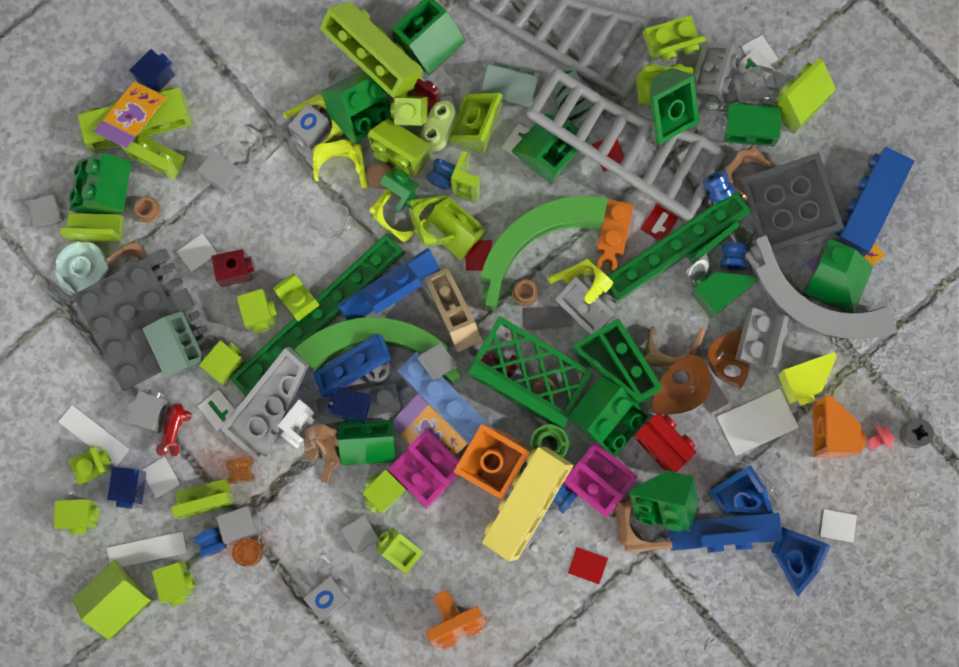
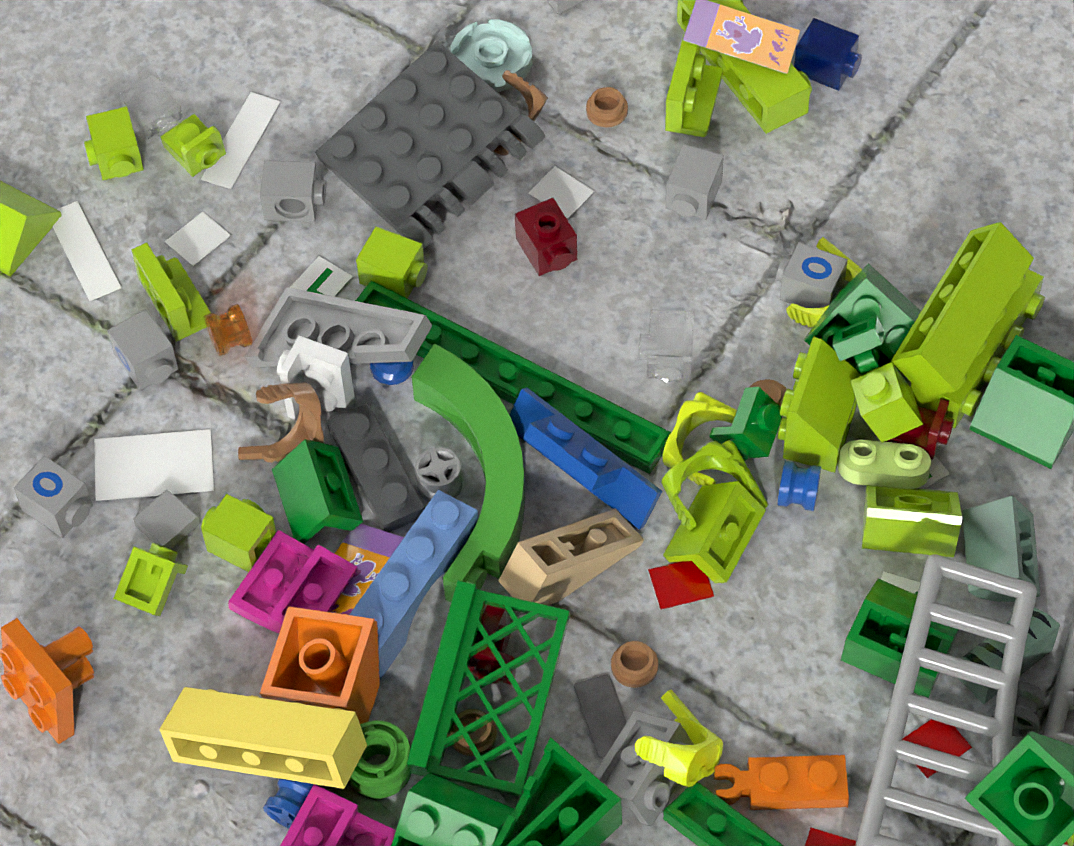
camera: 75 degrees right, 20 degrees down
lime panel [60,213,124,243] -> none
green slope [69,152,132,214] -> none
clear blue brick [107,467,147,509] -> none
sand green brick [142,311,204,378] -> none
lime brick [152,562,196,607] -> none
red piece [156,403,192,456] -> none
blue wheel [193,527,227,559] -> none
clear orange wheel [232,538,264,567] -> none
lime brick [237,289,278,333] -> none
lime bracket [273,273,319,321] -> none
neon yellow helmet [313,140,368,189] -> none
blue tile [313,334,392,397] -> none
clear blue brick [328,387,372,425] -> none
light grey tile [418,343,457,380] -> none
lime panel [451,150,481,204] -> none
bright green arch [481,196,608,313] -> none
none -> white sticker [94,429,214,501]
none -> green tile [832,315,884,374]

